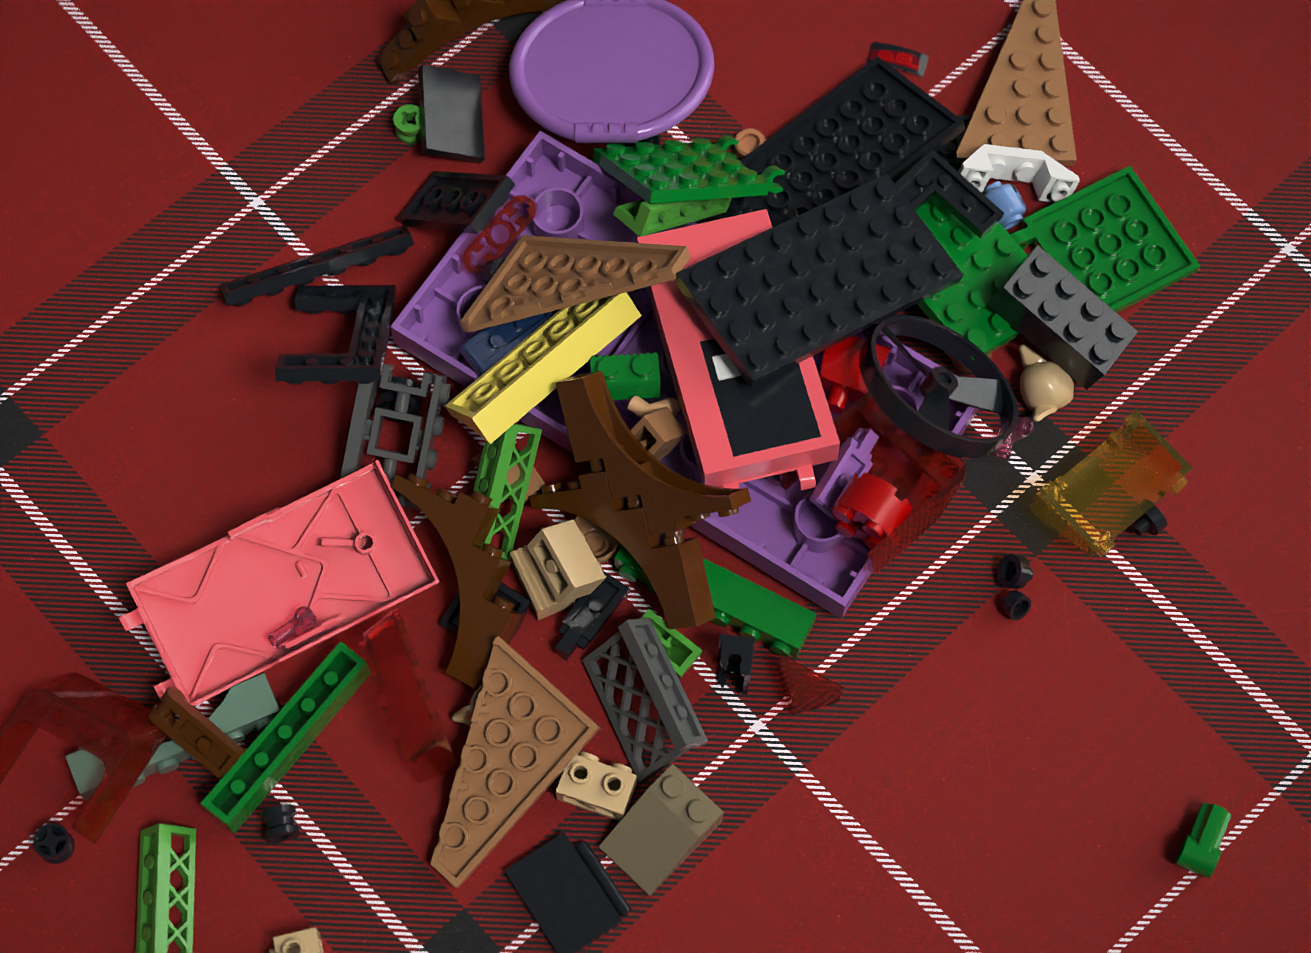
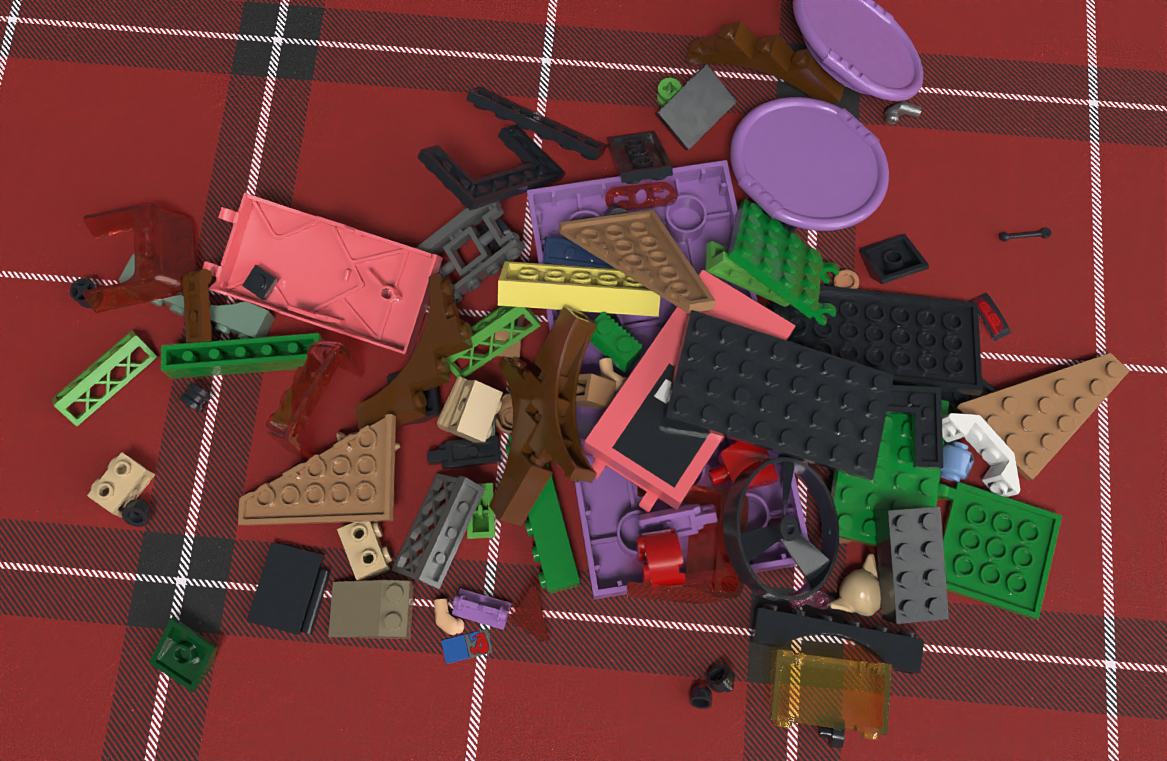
camera: 50 degrees right, 5 degrees up
clear pink arm [268,607,316,649] -> none
black hinge [717,634,755,694] -> none
none -> black plate [242,264,279,300]
none -> light nougat arm [434,599,464,635]
none -> sticker [441,629,493,664]
none -> medium lavender hinge [452,588,512,630]
none -> black arch [750,604,924,675]
none -> black slope [859,234,929,284]

